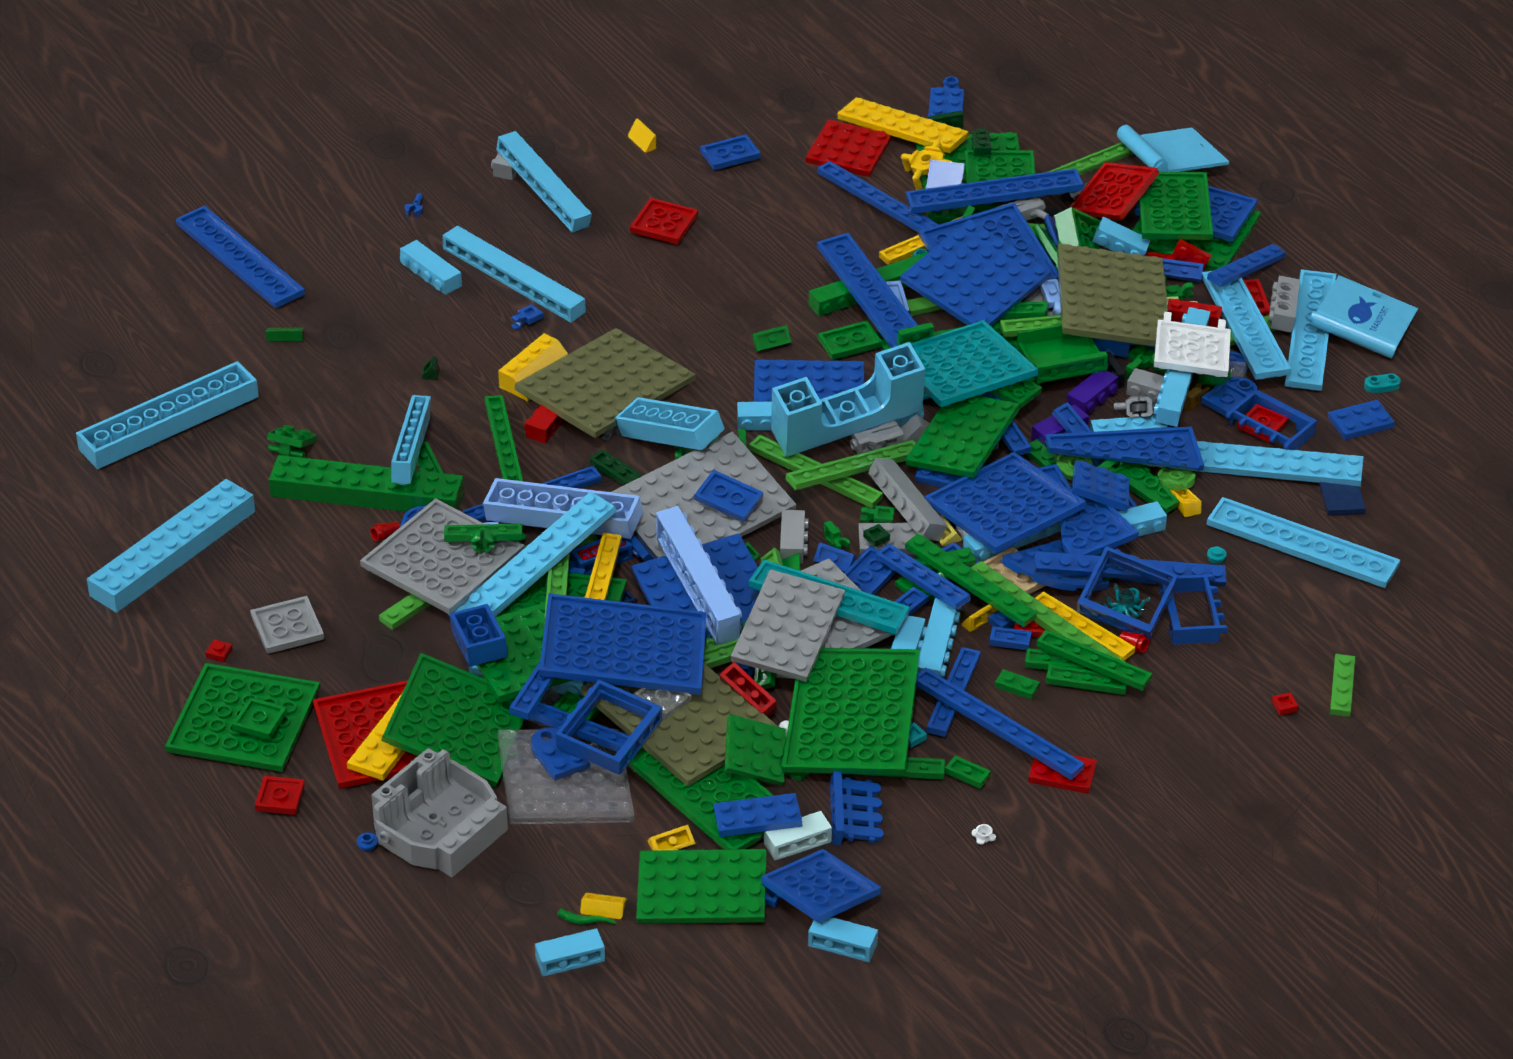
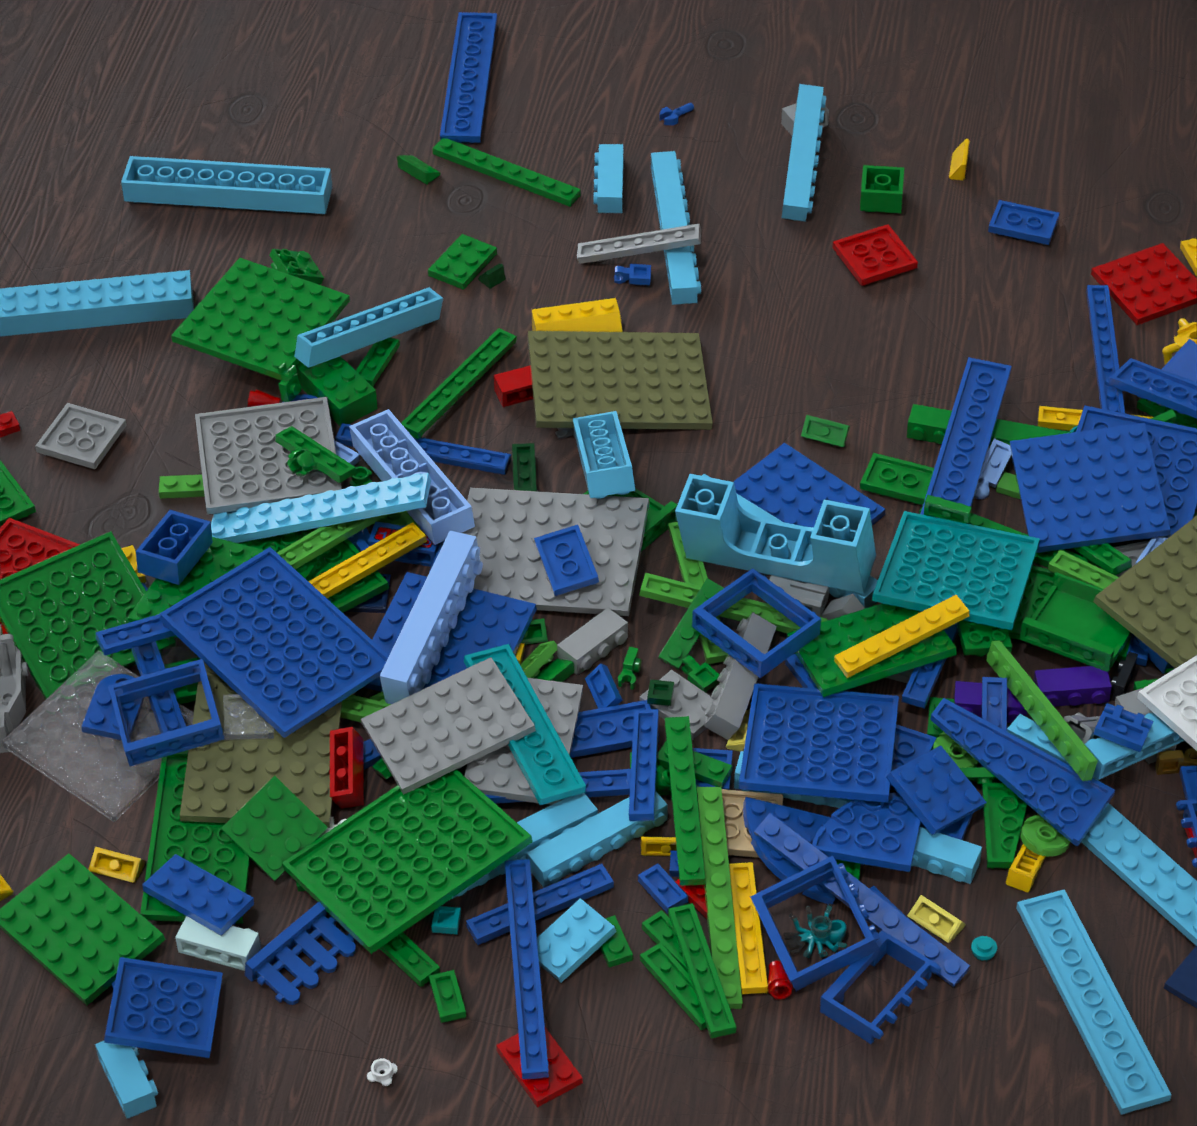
camera: 45 degrees right, 5 degrees up
none -> green plate [171,258,350,381]
none -> green plate [278,363,301,402]
none -> green plate [428,234,497,290]
none -> green plate [433,138,581,207]
none -> medium azure plate [537,898,616,983]
none -> light grey plate [577,224,701,264]
none -> green plate [658,578,724,671]
none -> blue window [692,568,821,678]
none -> yellow plate [834,595,970,678]
none -> green brick [860,165,904,213]
none -> light yellow slope [907,895,966,943]
none -> bright green plate [986,640,1098,781]
none -> blue plate [1093,703,1154,752]

